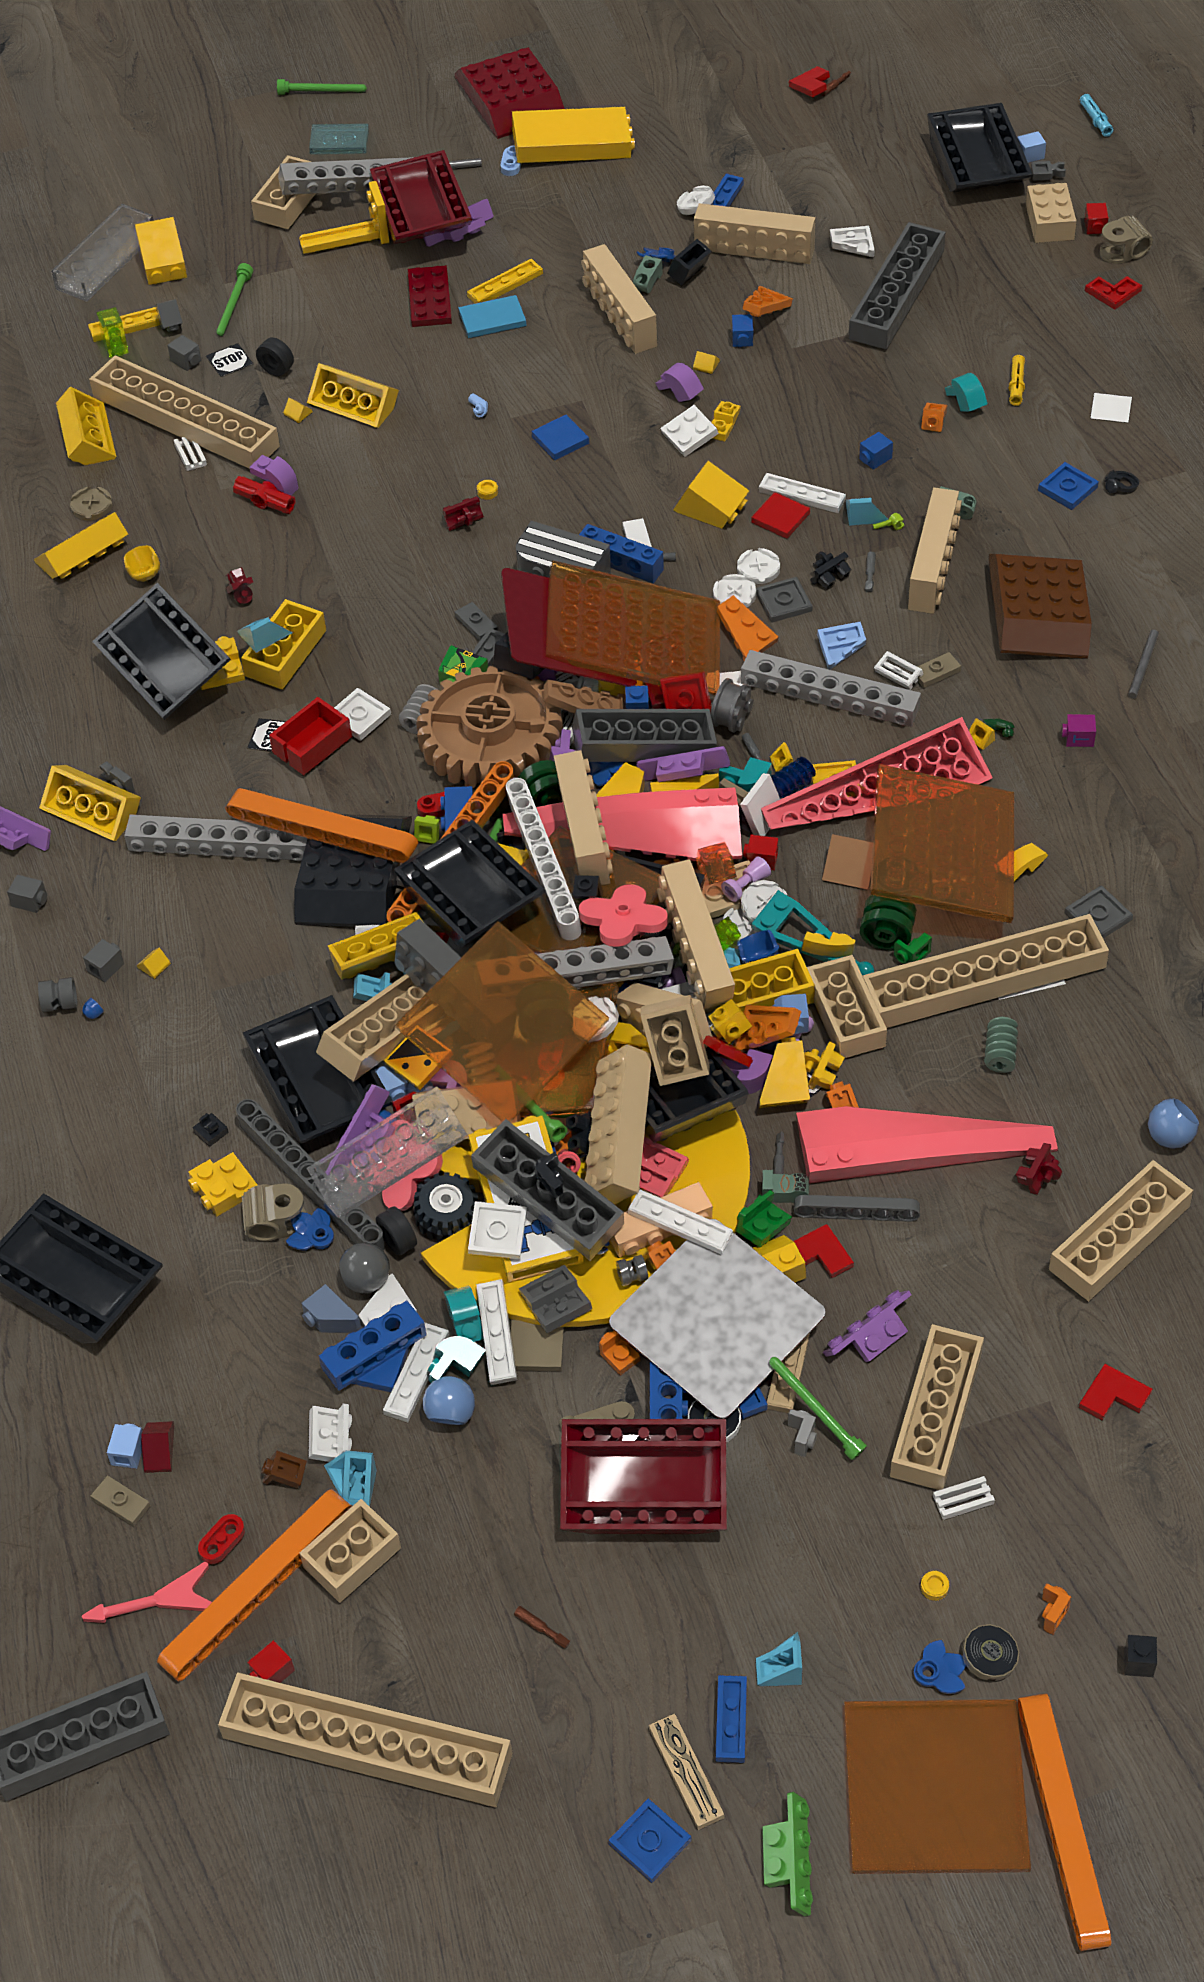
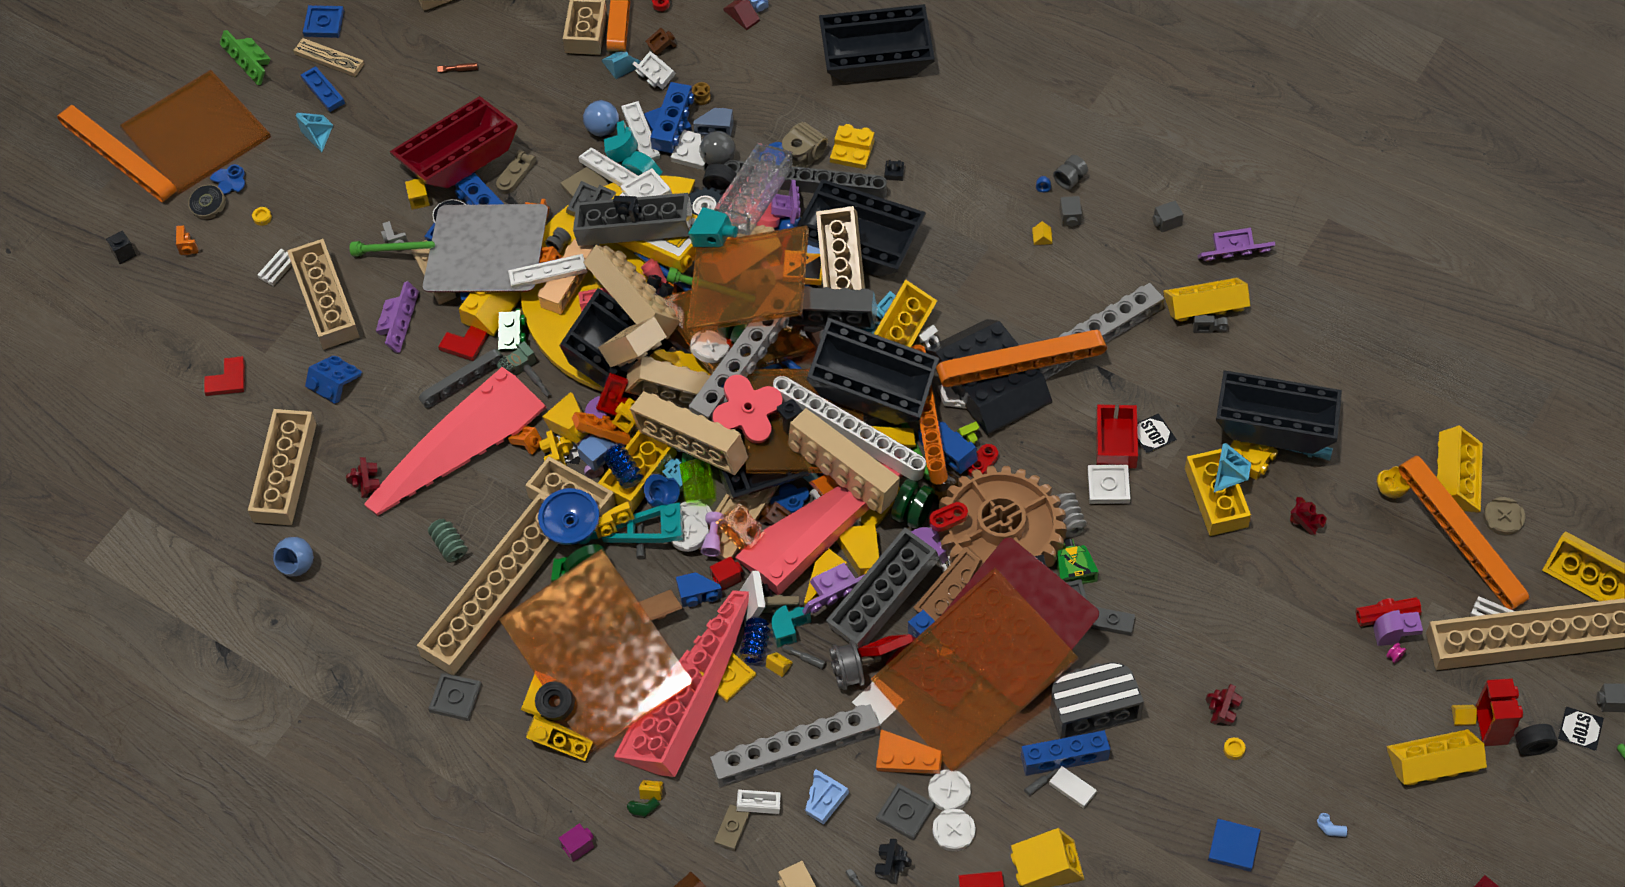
camera: 140 degrees right, 5 degrees up
none -> blue bracket [305,356,362,403]
none -> yellow brick [405,178,430,210]
none -> yellow slope [526,714,593,761]
none -> black tyre [535,681,575,721]
none -> blue dish [538,488,599,545]
none -> clear blue piece [604,443,643,489]
none -> blue slope [676,572,722,607]
none -> teal torso [688,207,738,247]
none -> pearl gold wheel [692,82,711,105]
none -> red plate [929,502,968,532]
none -> dark pink bush [1386,643,1407,664]
none -> orange beam [1398,456,1529,610]
none -> red piece [1475,678,1523,746]

